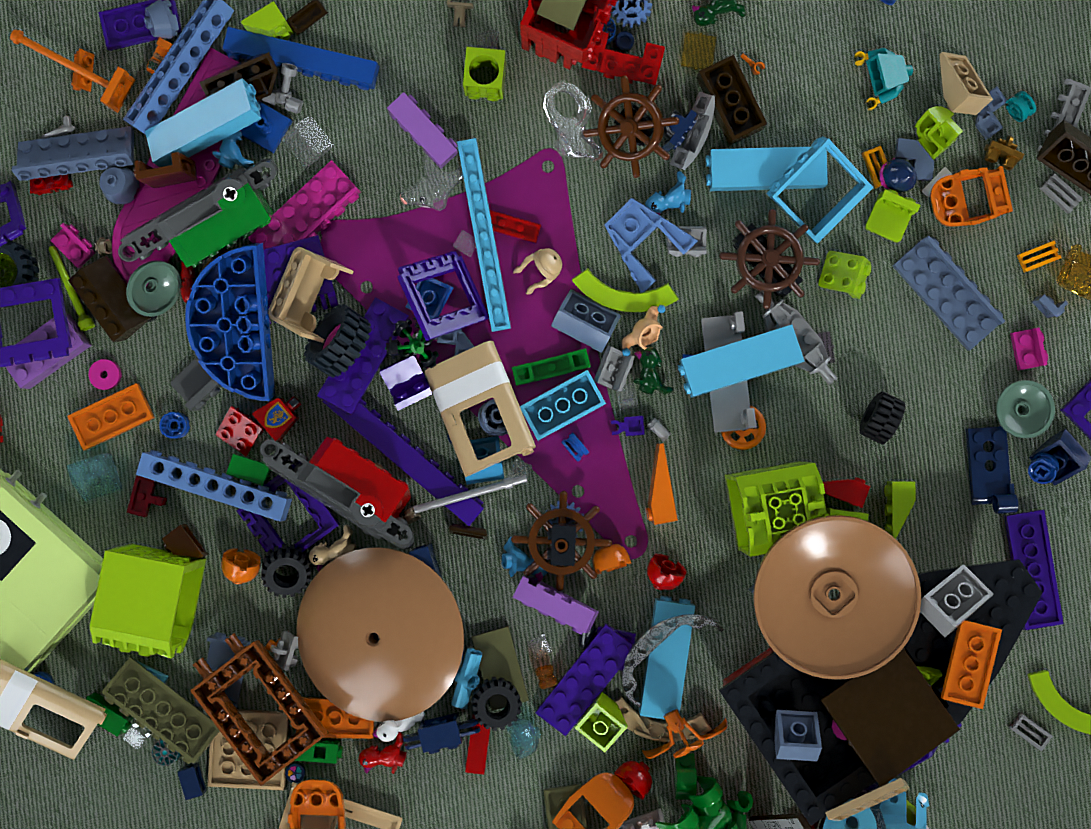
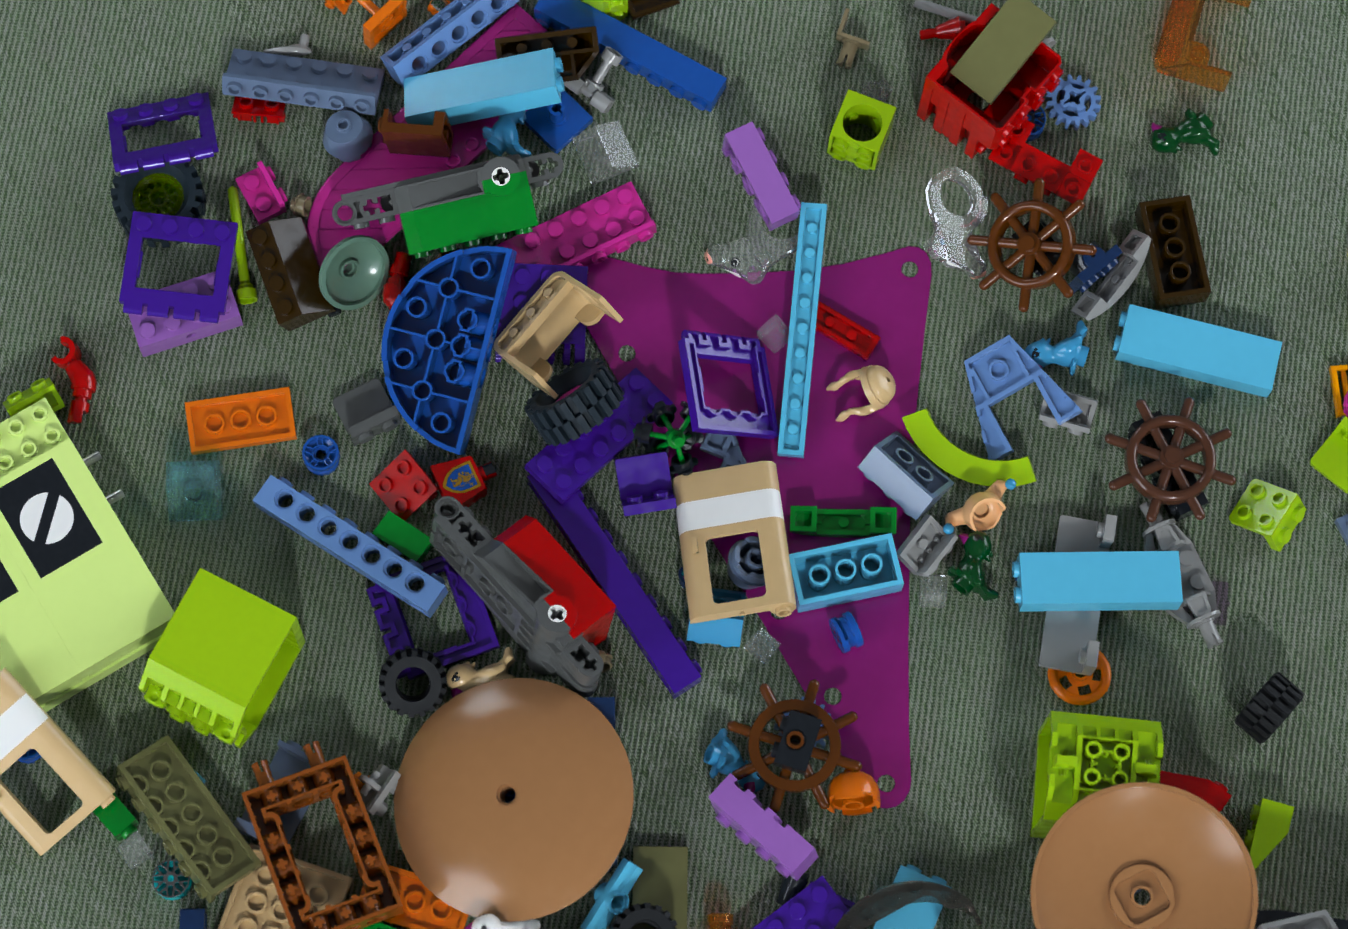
camera: 10 degrees right, 15 degrees down
dark pink piece [88,359,122,390] -> none
dark red plate [126,475,167,518] -> none
reddish brown slope [162,524,208,558] -> none
orange cylinder [221,548,261,584] -> none
blue slope [406,278,453,319] -> none
light grey bar [413,475,527,514] -> none
dark brown tile [449,523,487,540] -> none
clear slope [527,634,553,659] -> none
dark purple plate [611,416,645,436] -> none
dark blue tile [615,31,634,52] -> none
orange slope [645,443,678,525] -> none
light grey pin [647,417,671,442] -> none
red cylinder [647,554,687,590] -> none
clear yellow piece [681,33,716,70] -> none
orange hand [740,53,765,75] -> none
medium azure window [766,136,874,244] -> none

